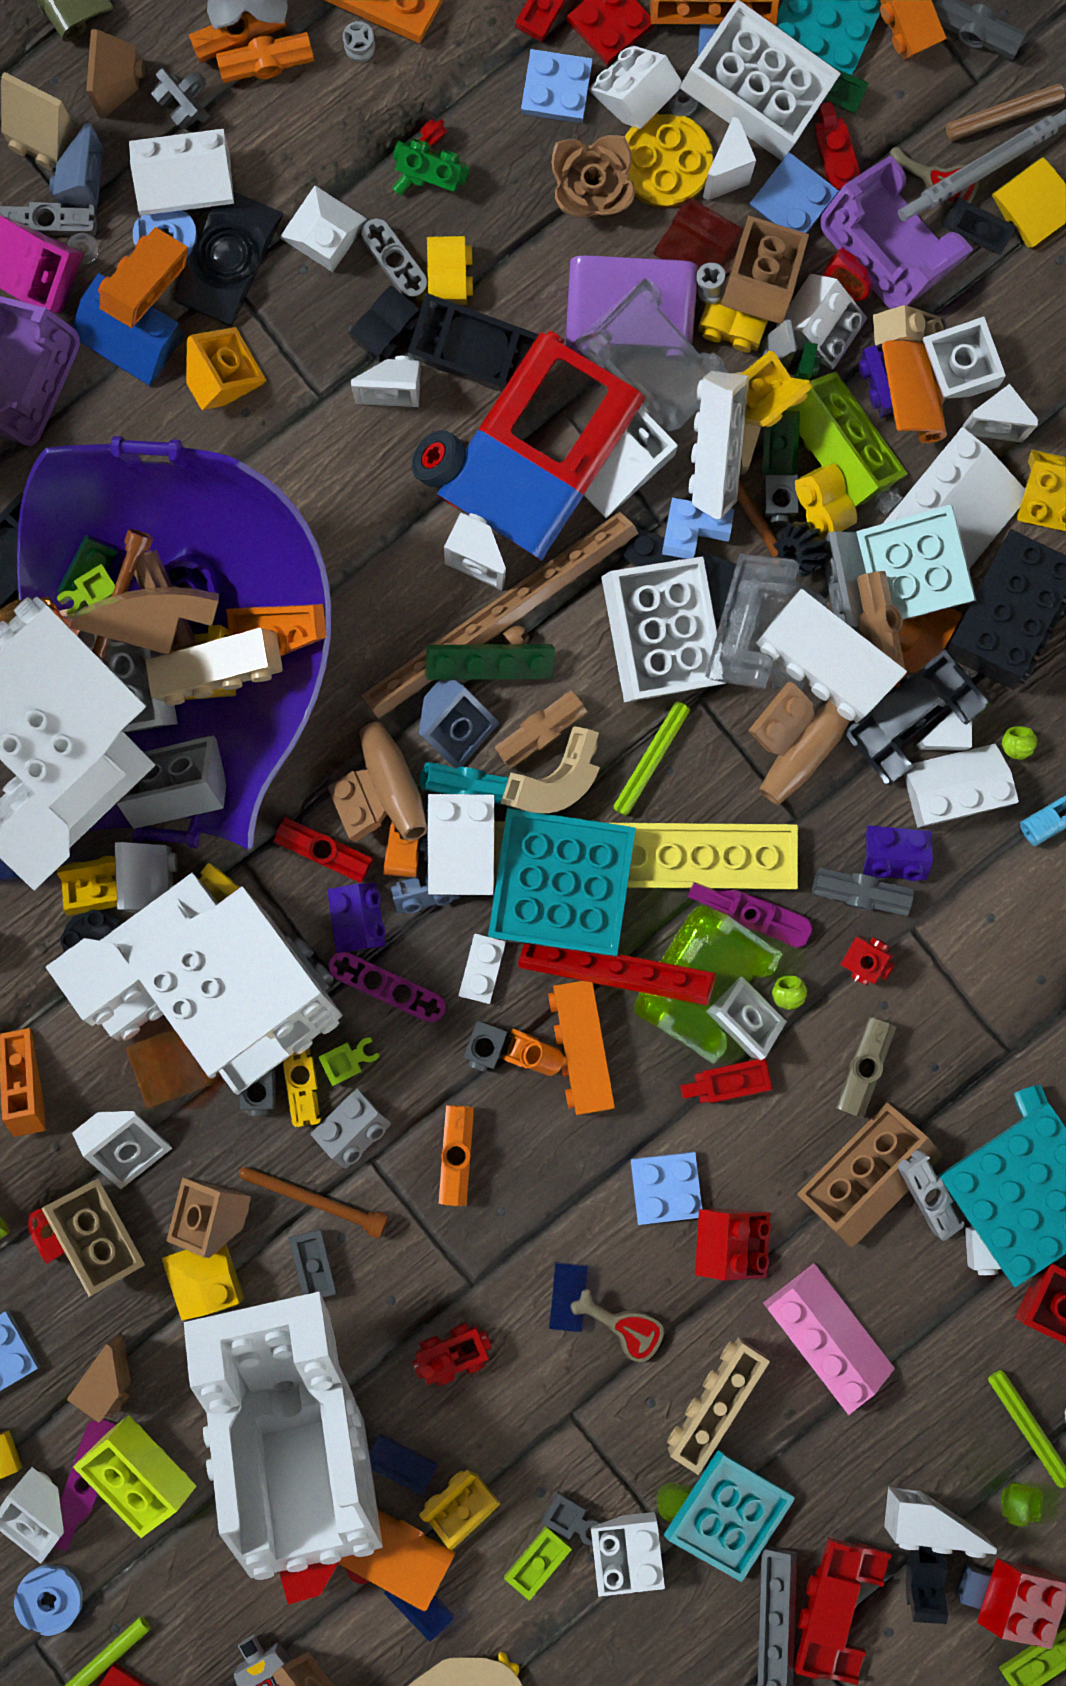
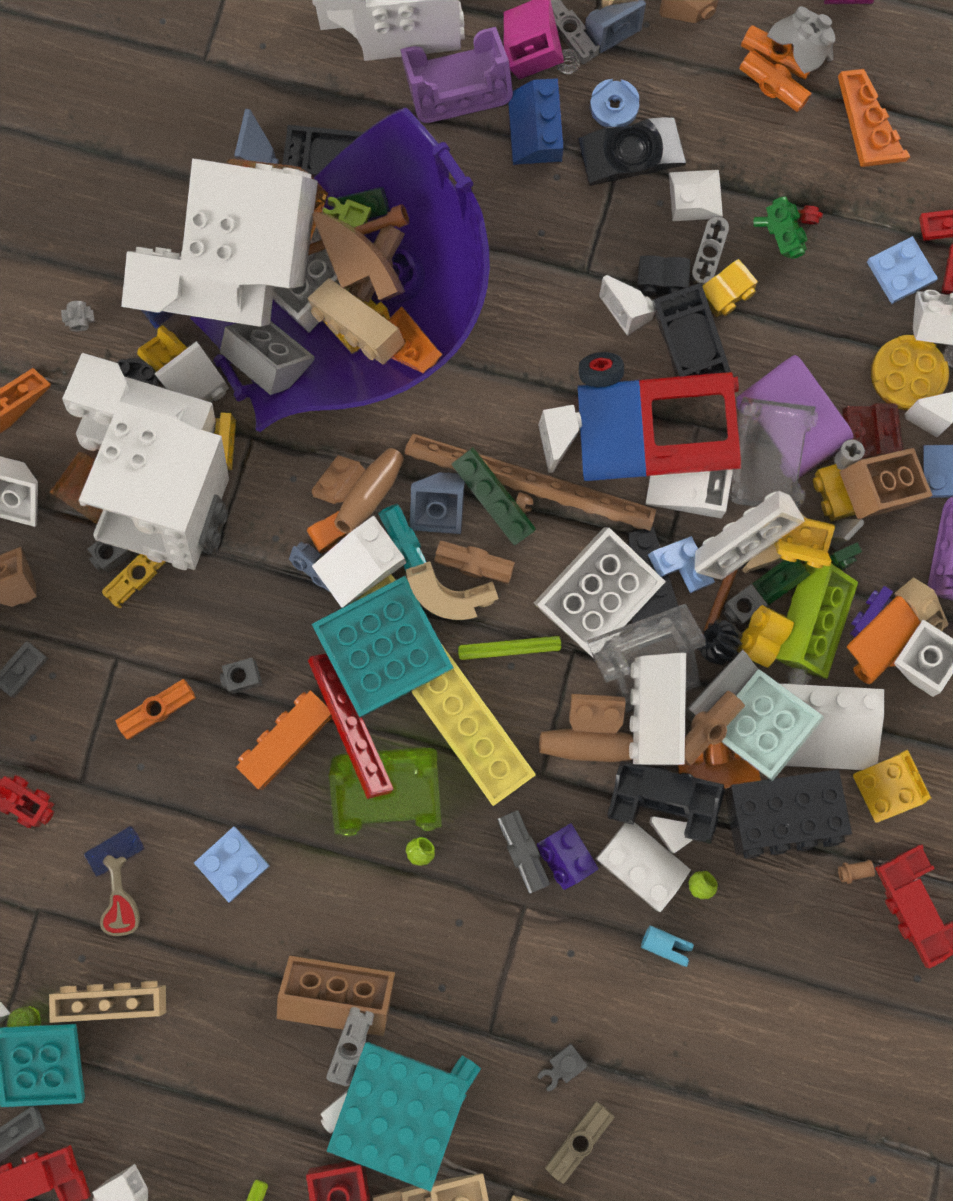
camera: 60 degrees right, 5 degrees down
orange brick [98,227,188,328] -> none
white slope [129,129,234,216] -> none
dark grey hips [151,68,210,130] -> none
light orange slope [186,327,267,410] -> none
dark orange piece [239,1167,389,1240] -> none
red piece [273,817,373,883] -> none
light grey bracket [311,1088,391,1169] -> none
lime plate [318,1037,380,1086] -> none
dark purple bracket [327,883,385,953] -> none
magenta beam [329,952,446,1022] -> none
light grey wheel [343,21,375,62] -> none
white plate [459,934,506,1004] -> none
orange piece [500,1028,563,1076] -> none
medium nougat brick [551,135,635,219] -> none
red hinge [679,1058,773,1103] -> none
magenta piece [687,882,813,948] -> none
red slope [695,1209,771,1281] -> none
white slope [706,977,787,1060] -> none
bright pink slope [763,1263,895,1415] -> none
white slope [776,274,867,369] -> none
red rock [821,247,872,301] -> none
dark tan piece [836,1017,896,1118] -> none
red brick [840,935,895,986] -> none
white slope [960,384,1038,443] -> none

